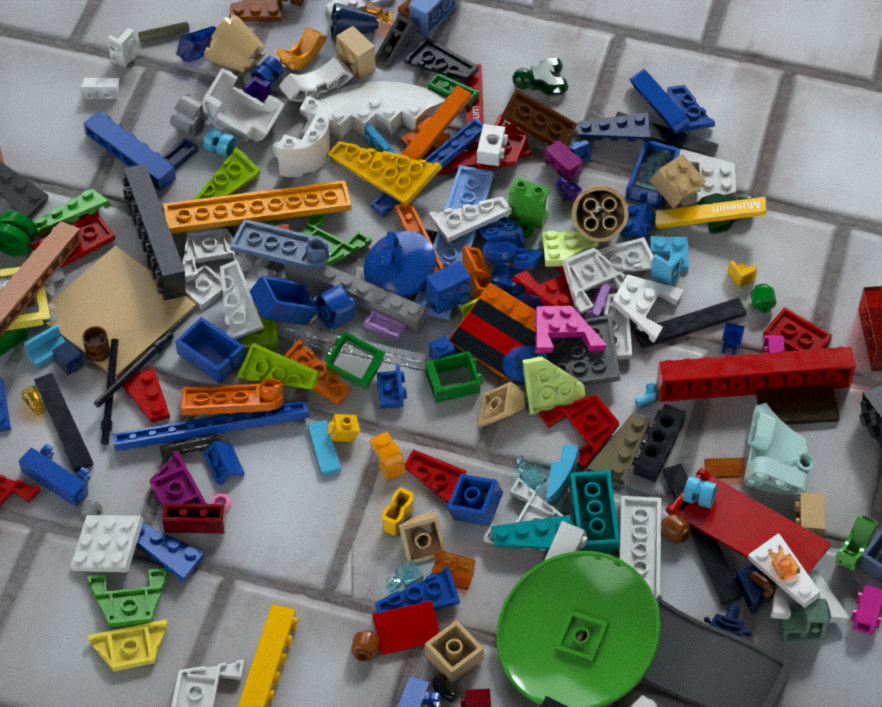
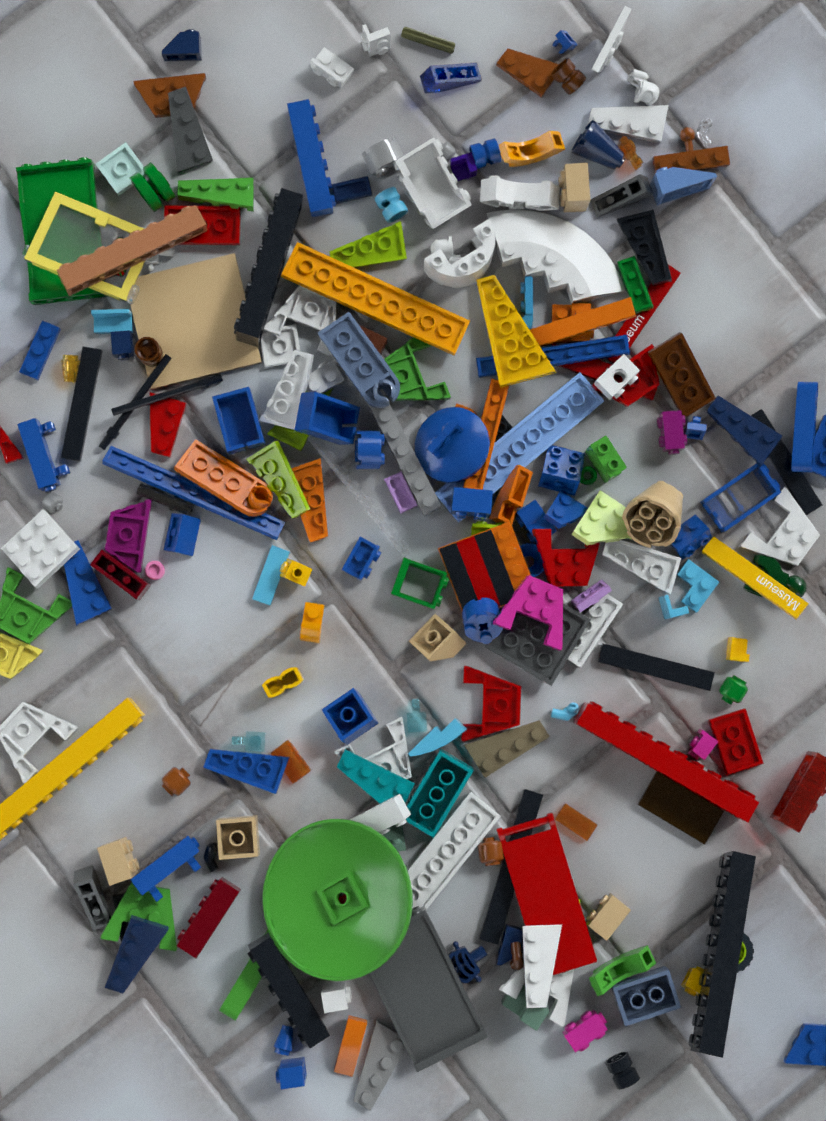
camera: 30 degrees right, 30 degrees up
tan cone [204,13,265,75] -> none
green window [324,331,385,391] -> none
red tile [371,600,440,656] -> none
tan slope [399,511,447,565] -> none
red wing [405,449,467,504] -> none
white wing [429,197,512,243] -> none
blue brick [429,335,455,360] -> none
blue piece [483,242,517,265] -> none
dark green piece [512,58,569,96] -> none
yellowish green plate [523,356,586,415] -> none
dark purple hair [555,177,583,202] -> none
white wing [562,248,625,314] -> none
white wing [611,275,684,342] -> none
black brick [632,404,686,482] -> none
clear light blue plate [640,150,672,176] -> none
tan brick [650,154,706,208] -> none
medium azure wheel [682,476,717,509] -> none
clear blue plate [722,322,745,355] -> none
light aqua panel [743,403,814,495] -> none
clear orange plate [768,545,800,580] -> none

